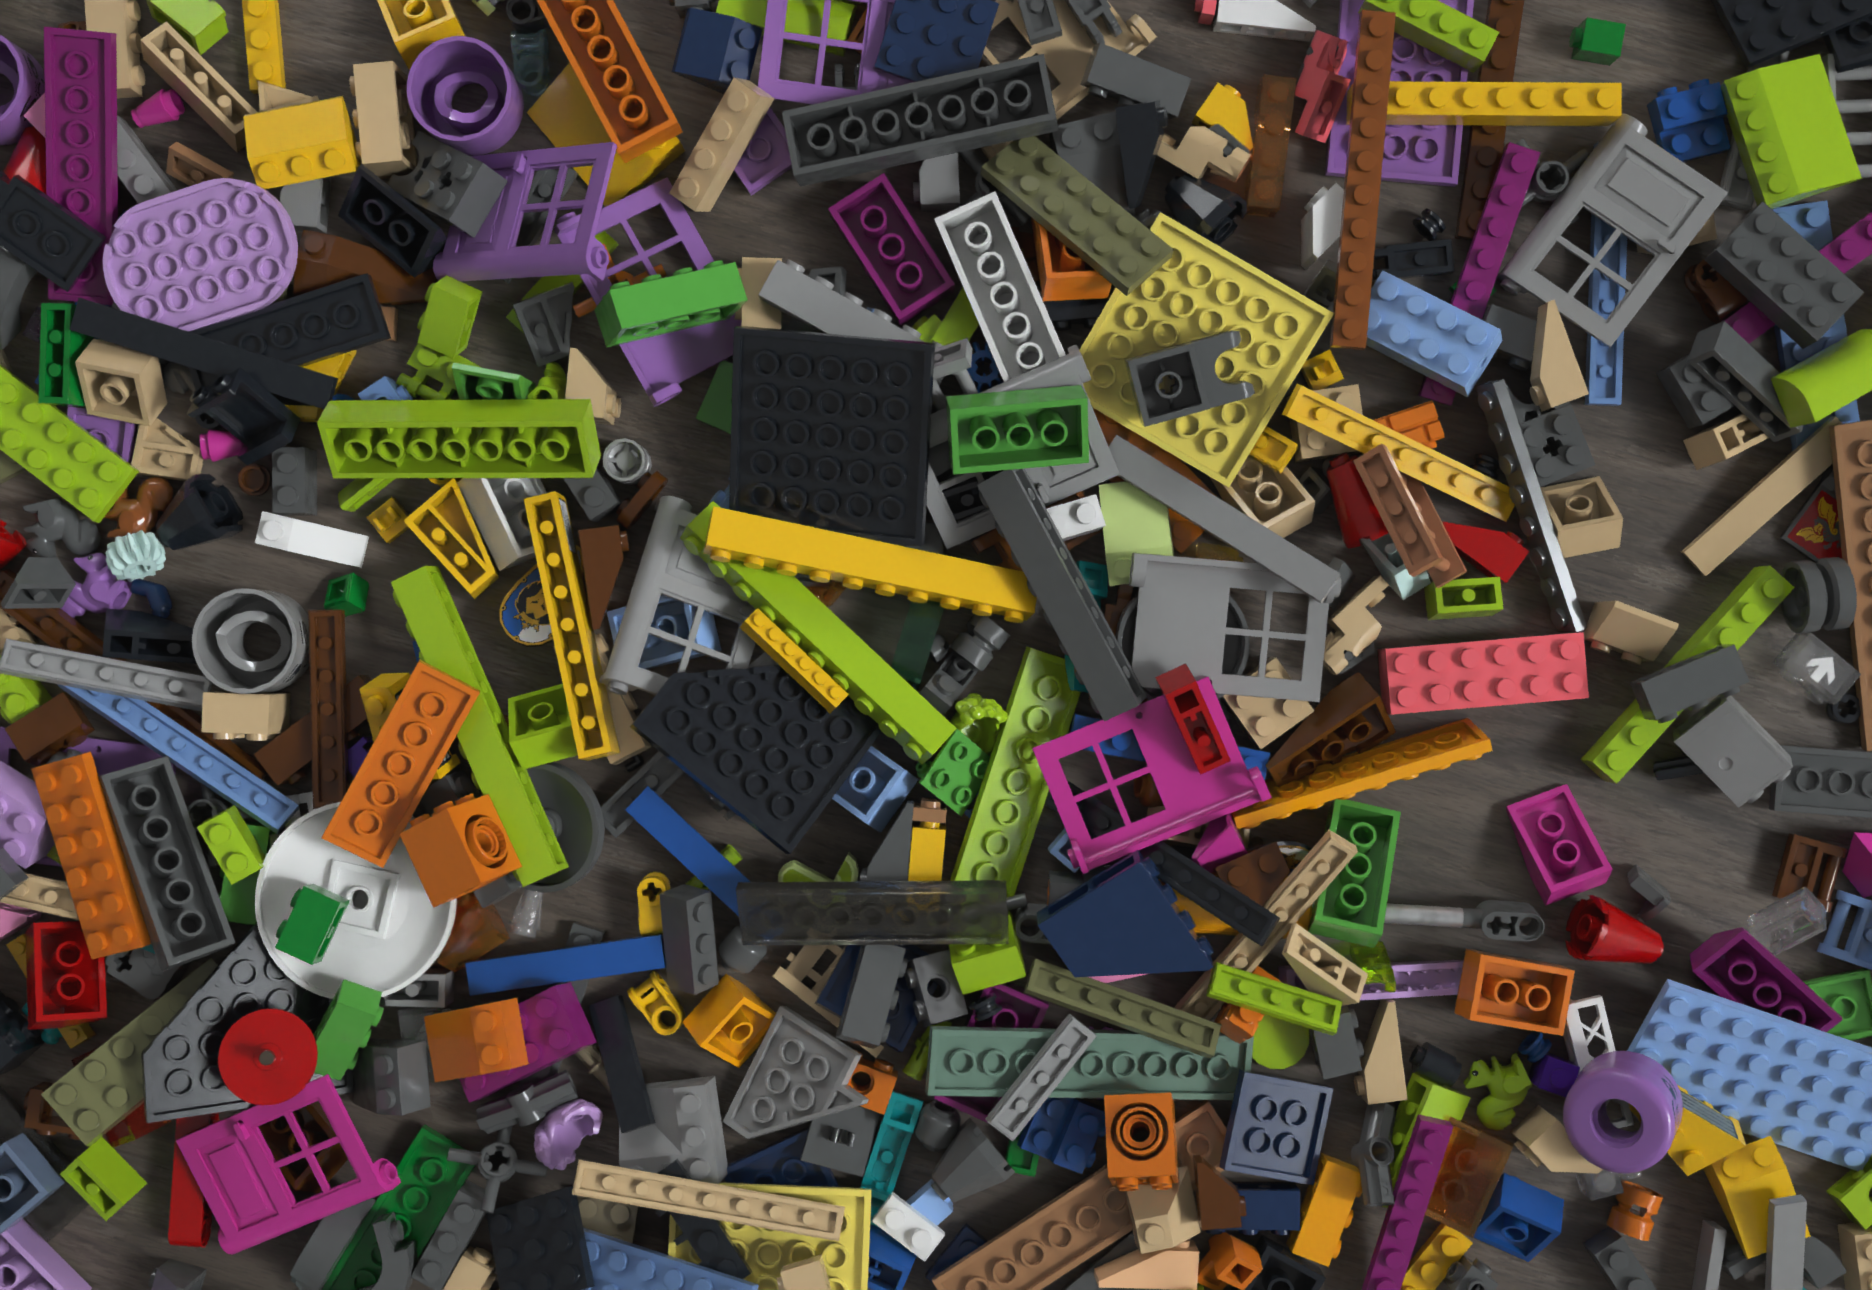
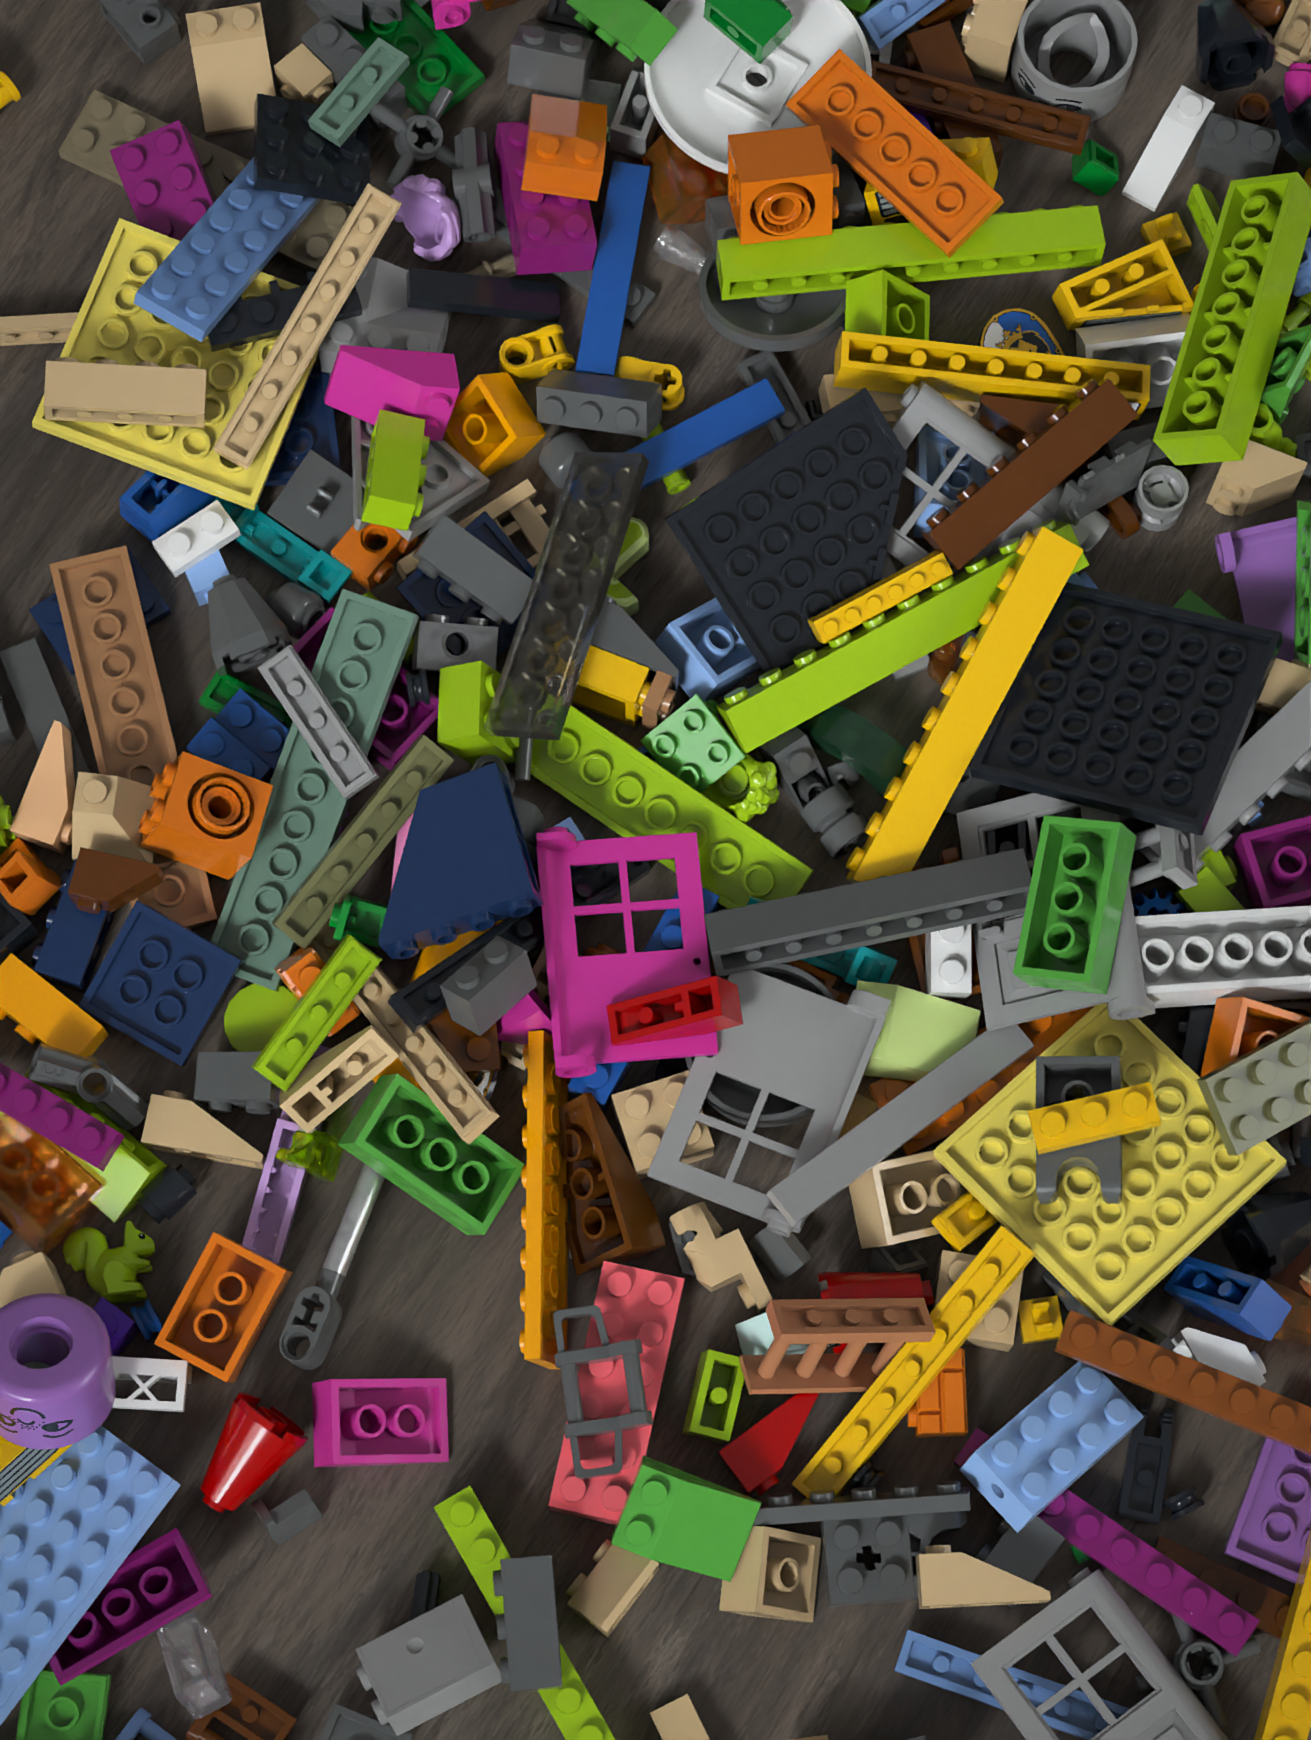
camera: 105 degrees right, 15 degrees down
none -> sand green plate [308,37,410,147]
none -> dark pink slope [324,345,460,441]
none -> green bracket [329,894,388,948]
none -> lime brick [361,409,430,531]
none -> dark grey brick [440,935,537,1036]
none -> dark grey bar [553,1305,653,1479]
none -> bright green slope [611,1455,761,1582]
none -> reddish brown brick [921,378,1138,570]
none -> yellow plate [1028,1082,1161,1155]
none -> dark grey piece [1056,438,1153,526]
none -> blue brick [1164,1256,1292,1341]

